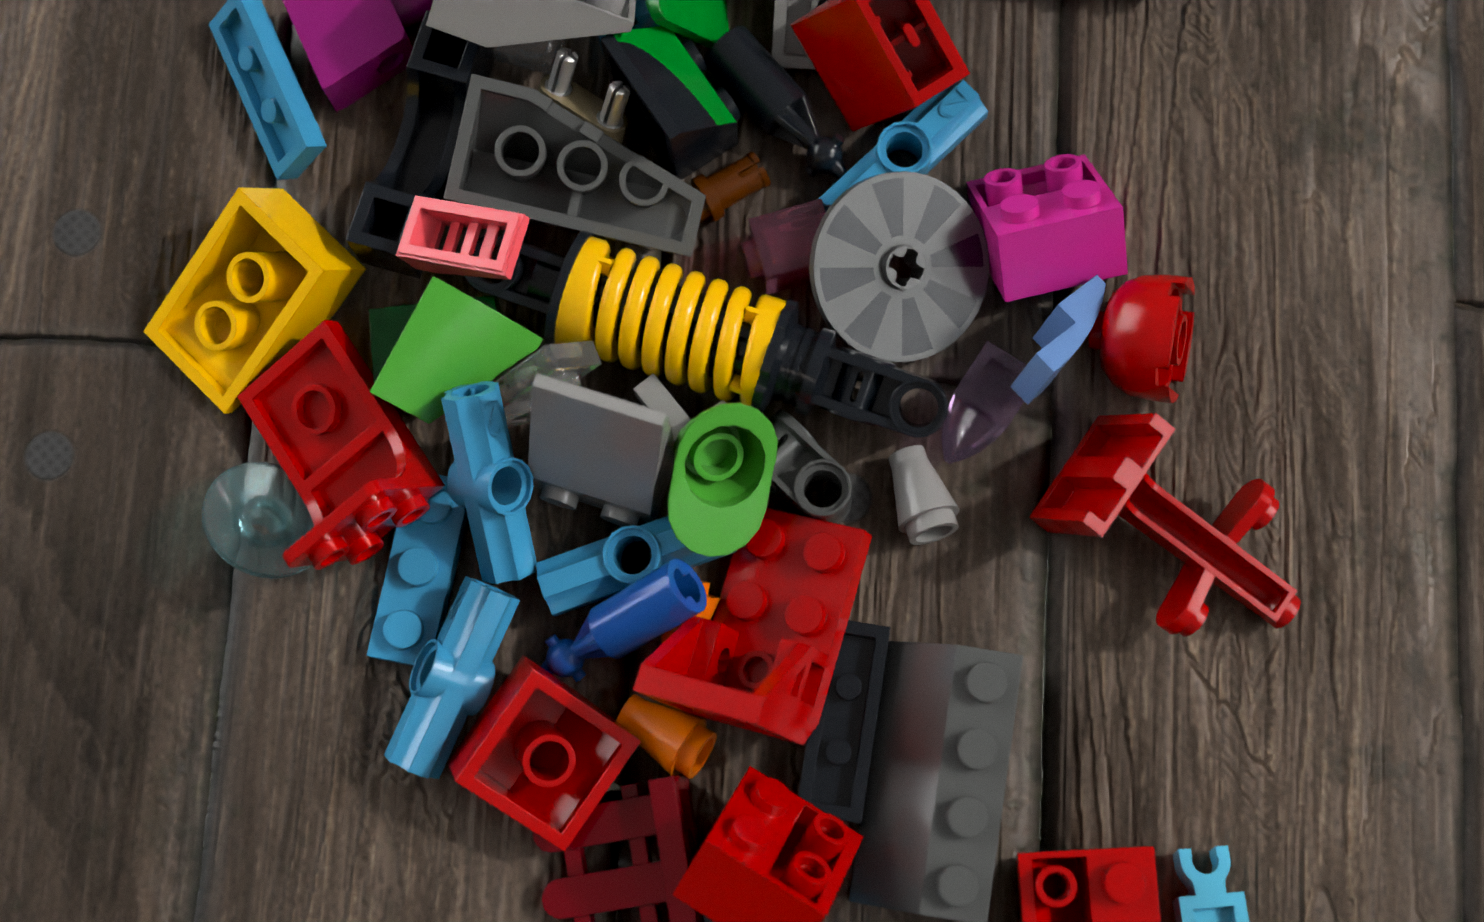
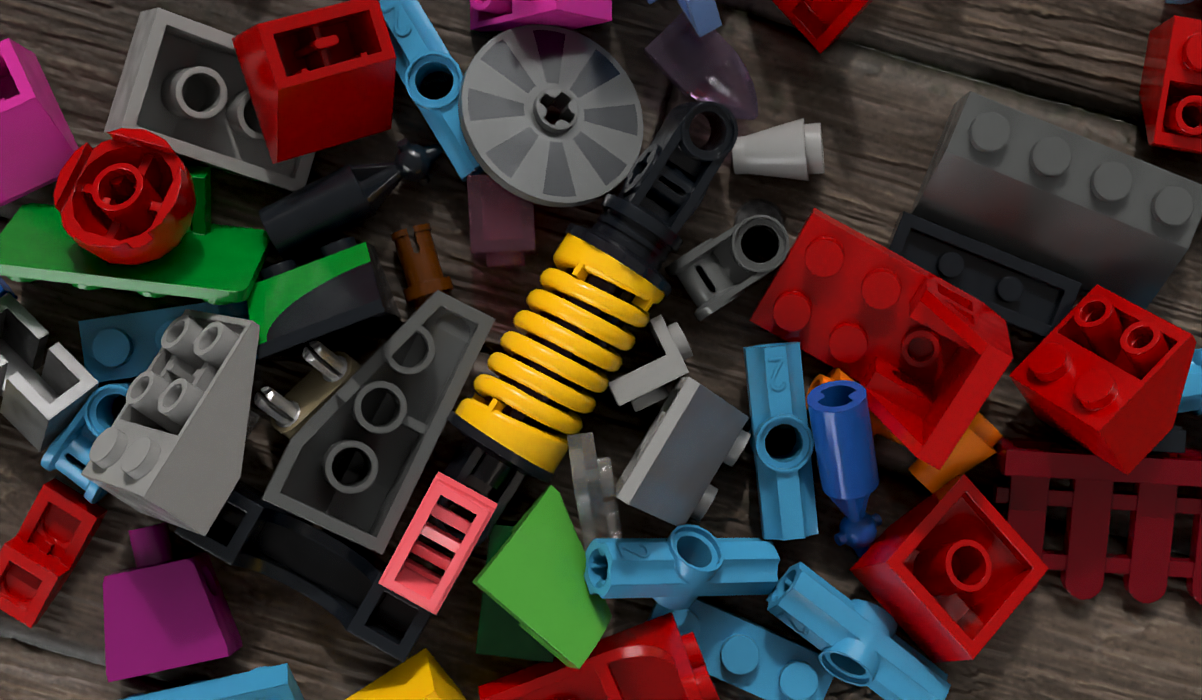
camera: 80 degrees left, 10 degrees up
bright green piece [668,403,778,557] -> none

